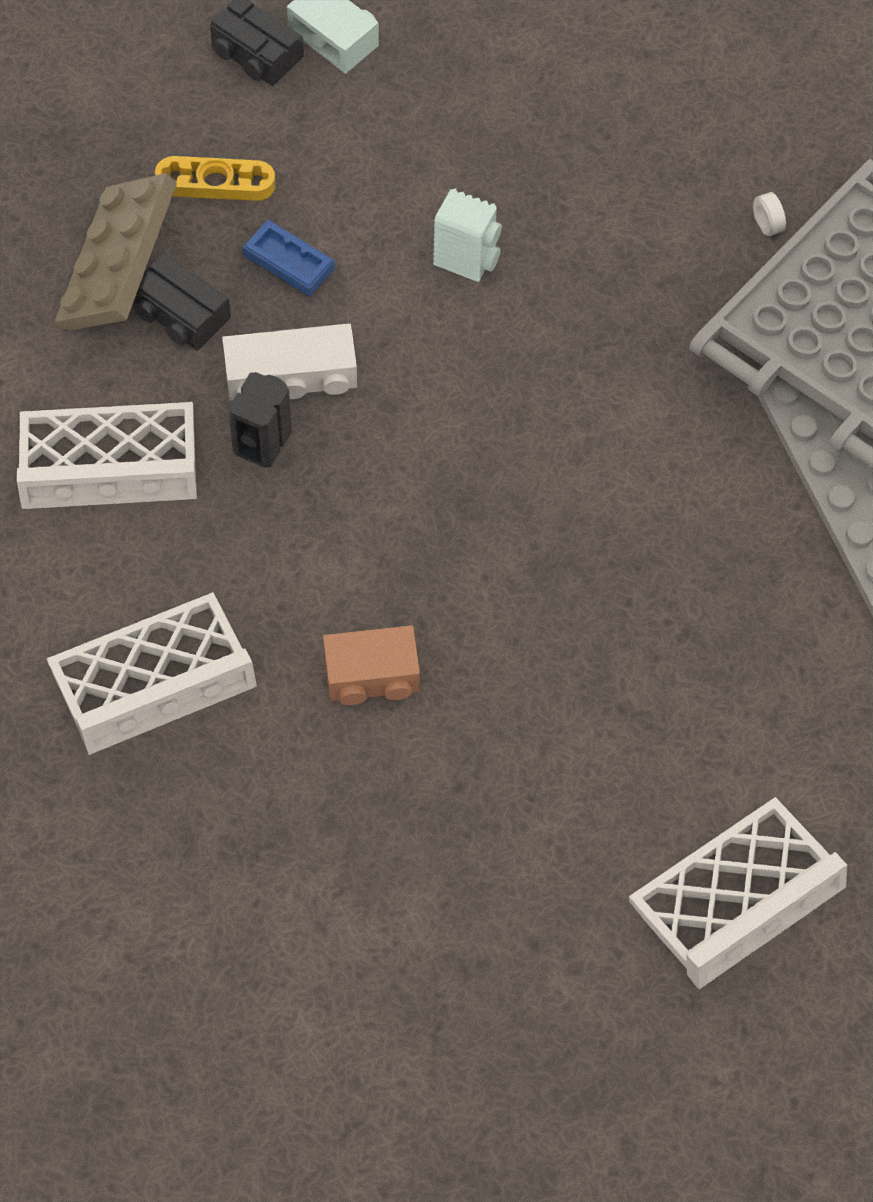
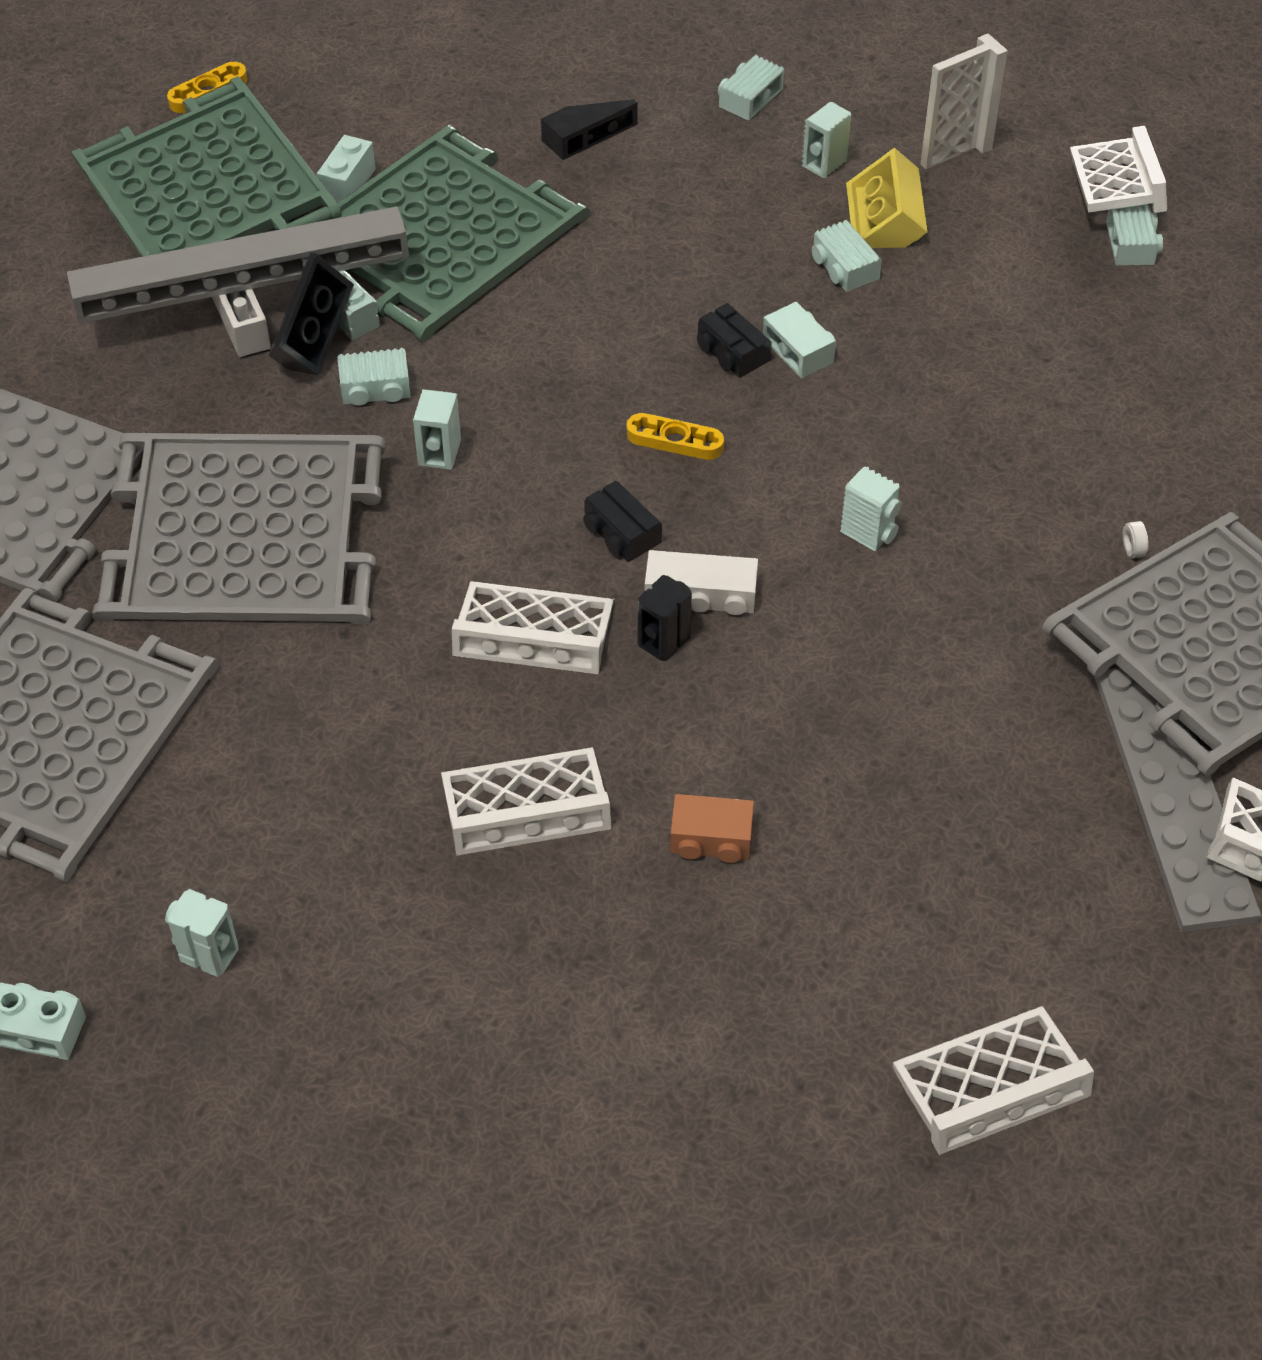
camera: 15 degrees right, 10 degrees down
dark tan plate [54,173,177,331] -> none
blue plate [242,220,335,297] -> none

